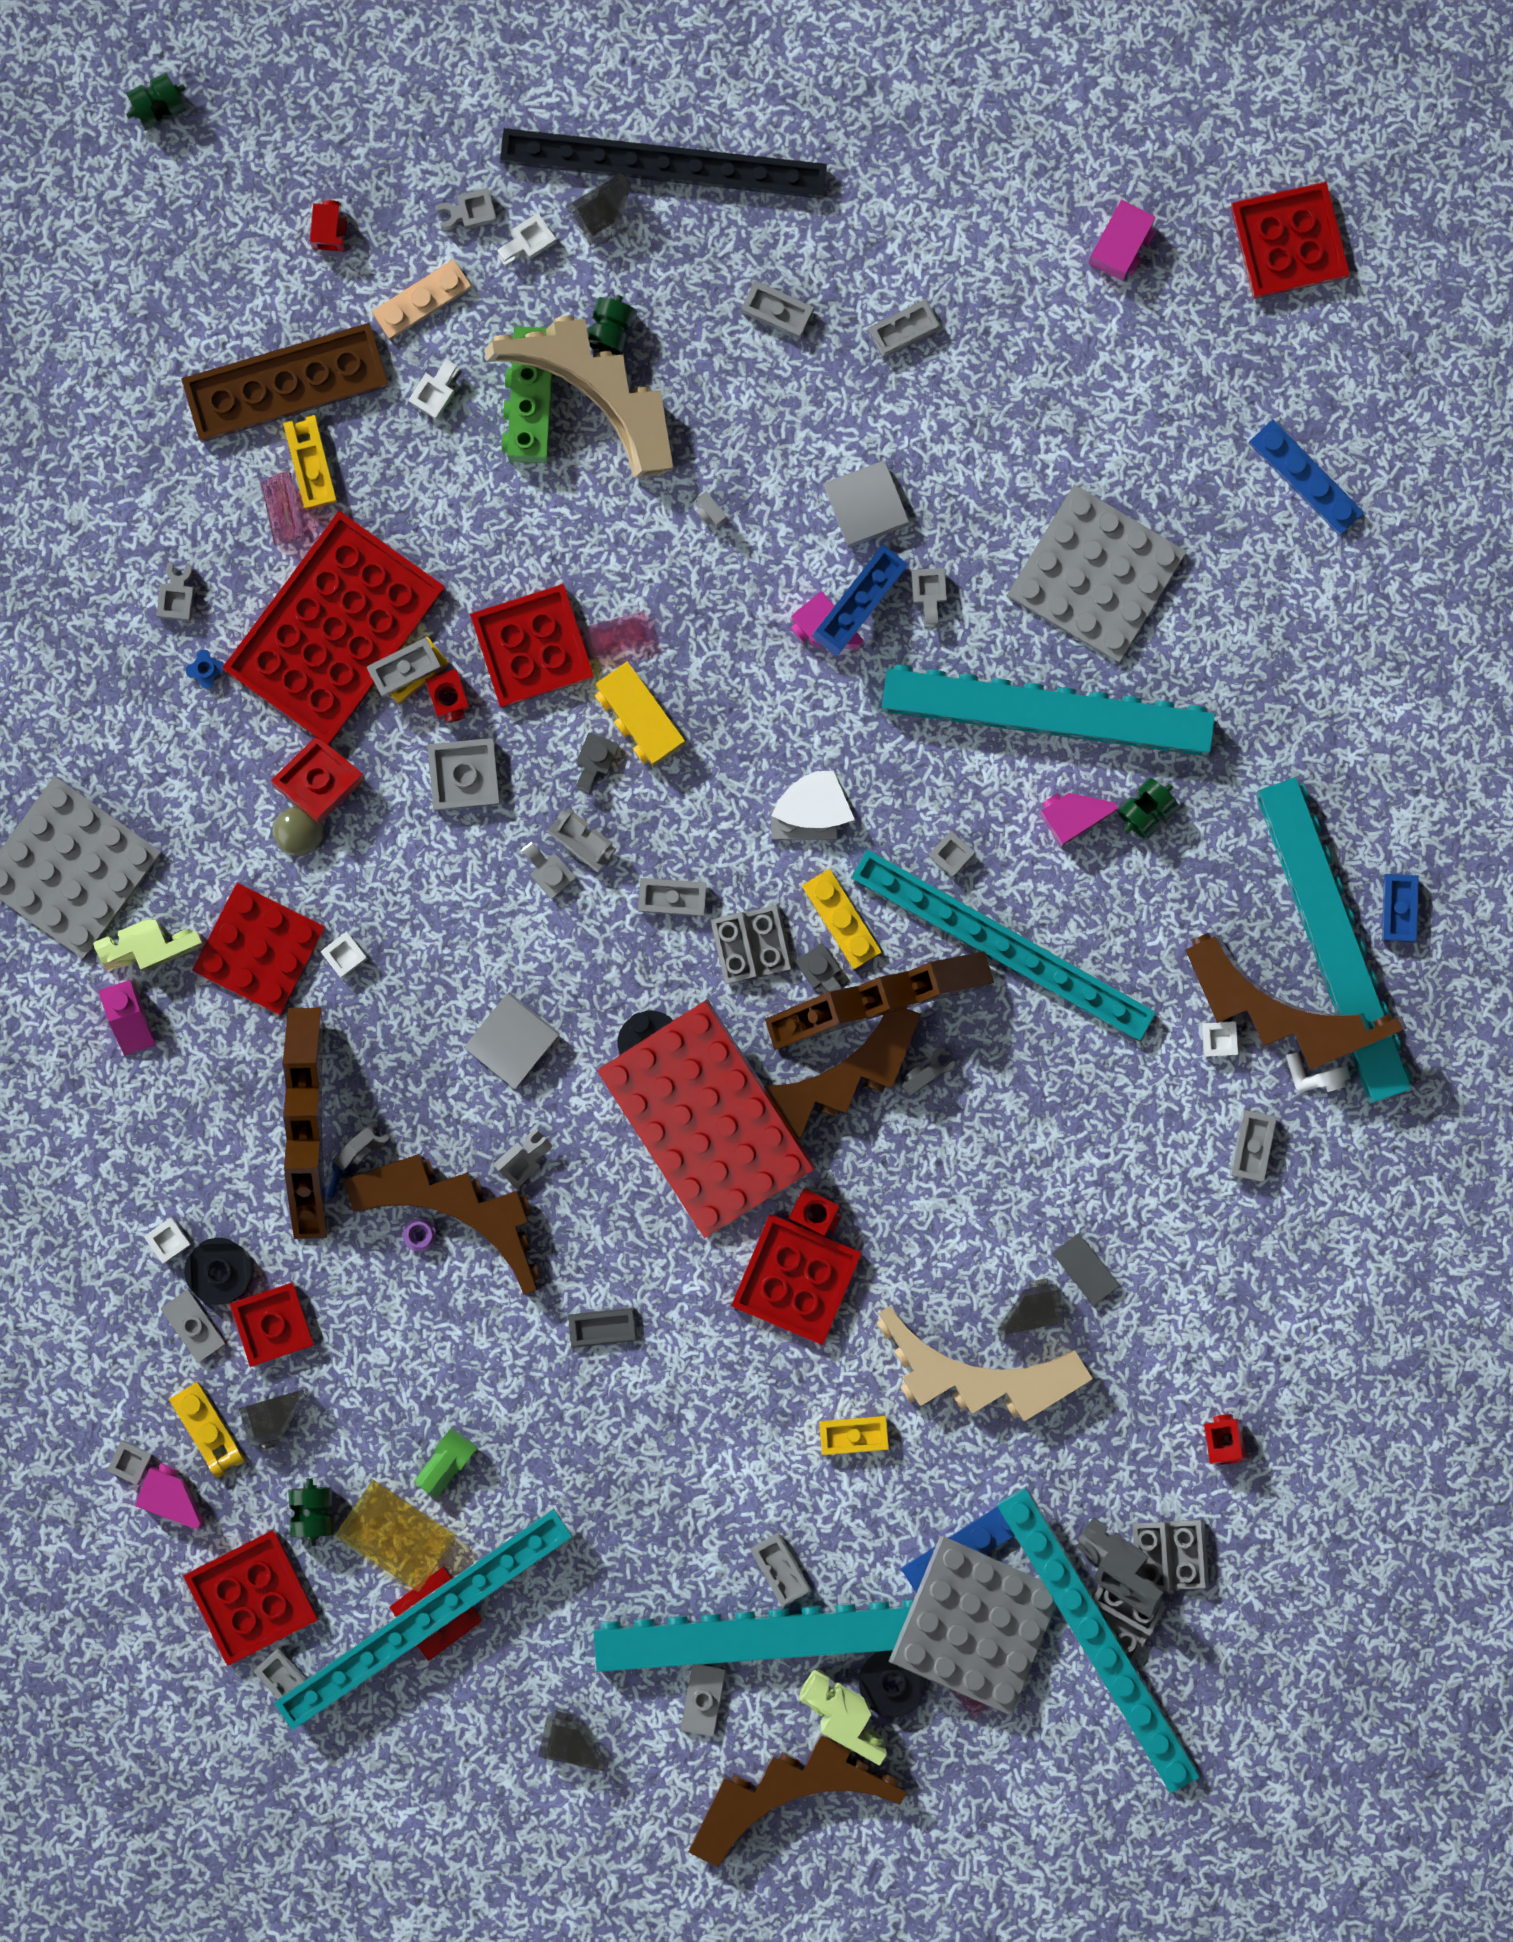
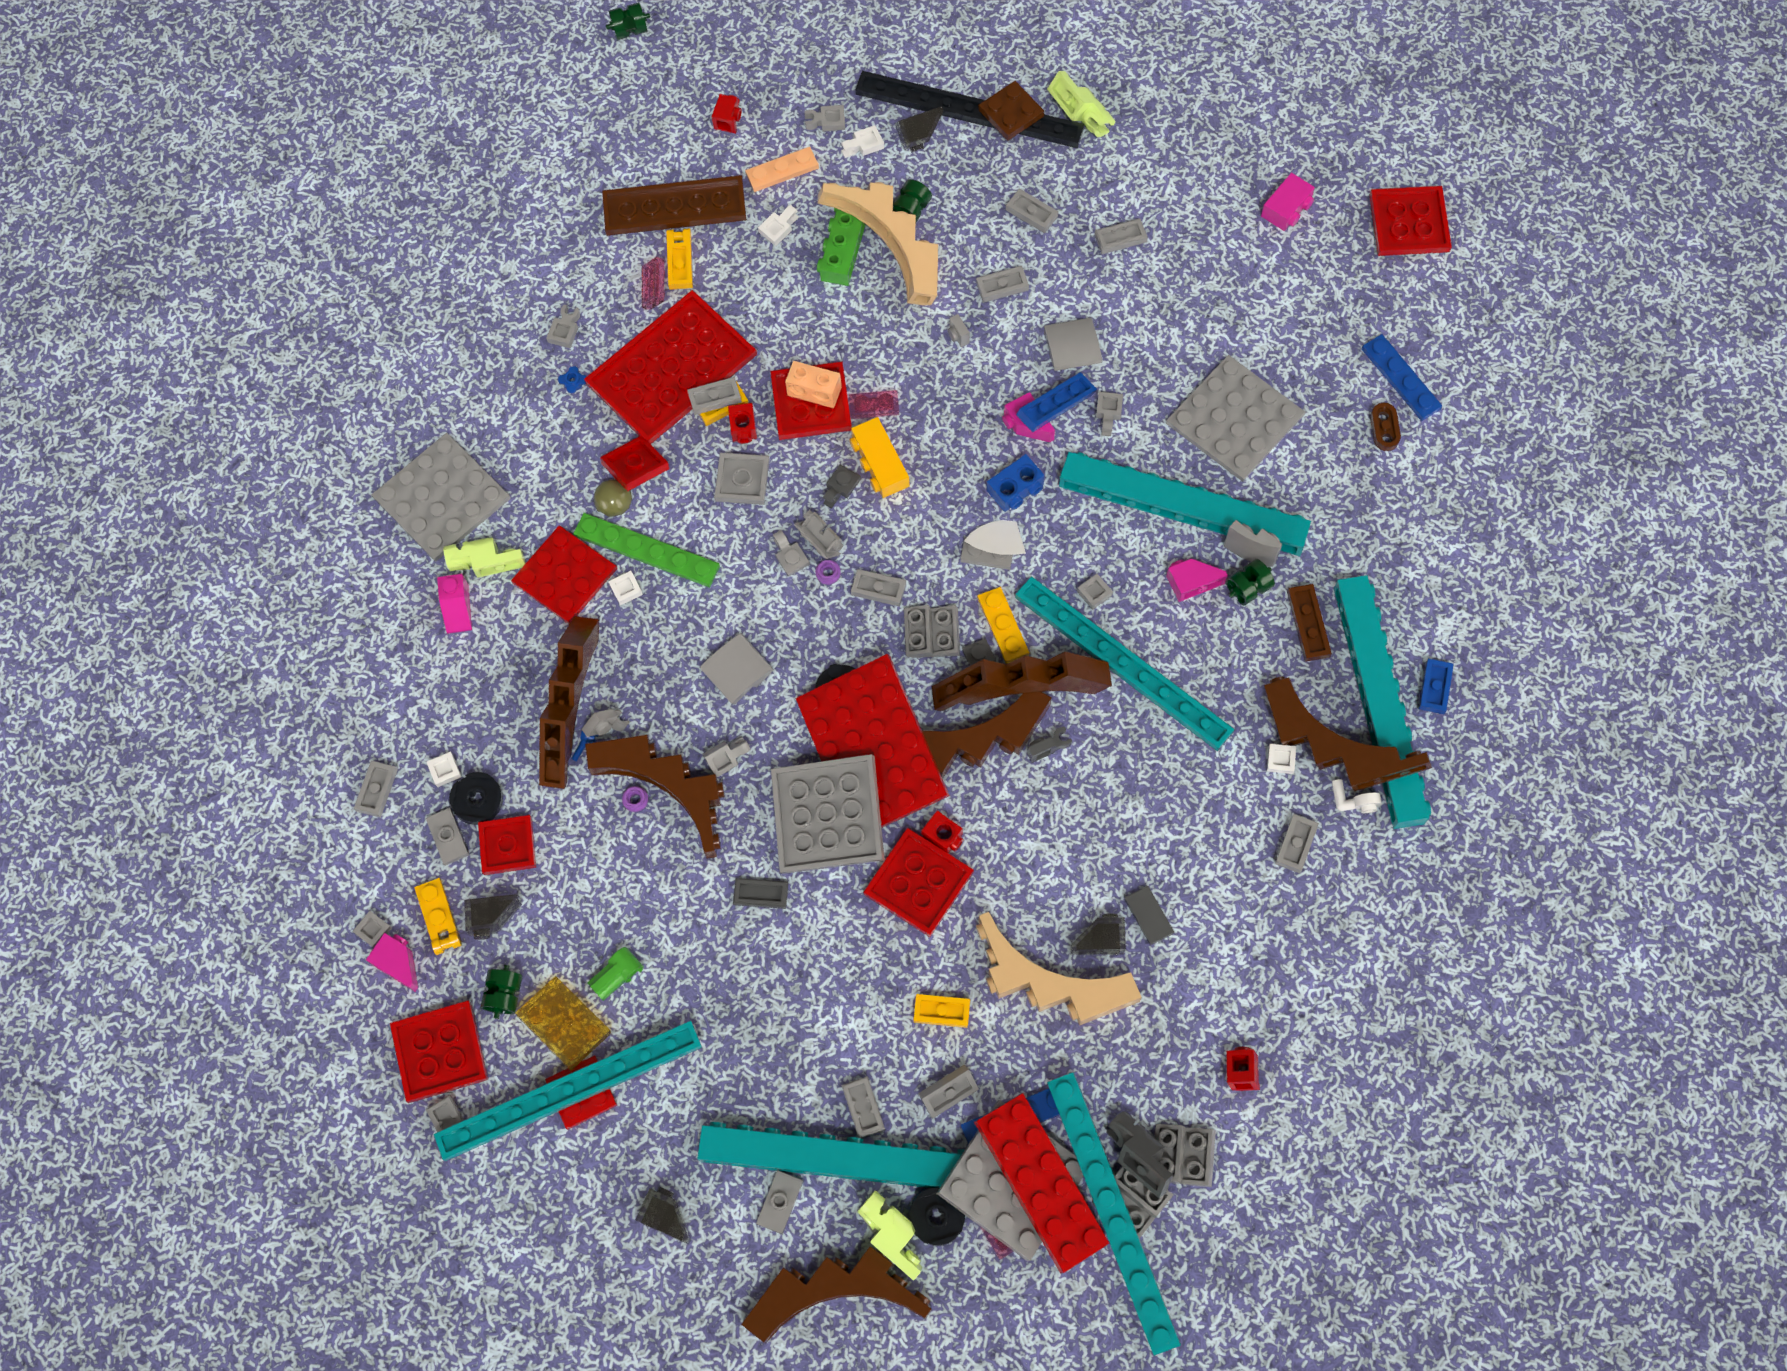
camera: 15 degrees right, 15 degrees down
none -> light grey plate [354,761,398,818]
none -> bright green plate [573,513,720,588]
none -> light grey plate [771,754,885,874]
none -> light nougat brick [785,361,842,408]
none -> medium lavender plate [815,560,841,585]
none -> light grey plate [918,1064,979,1119]
none -> red plate [974,1093,1110,1274]
none -> light grey plate [976,266,1029,303]
none -> reddish brown plate [979,80,1044,141]
none -> blue brick [986,454,1045,512]
none -> yellowish green plate [1047,71,1116,137]
none -> light grey slope [1224,520,1282,567]
none -> reddish brown plate [1287,584,1332,662]
none -> reddish brown plate [1370,402,1401,451]

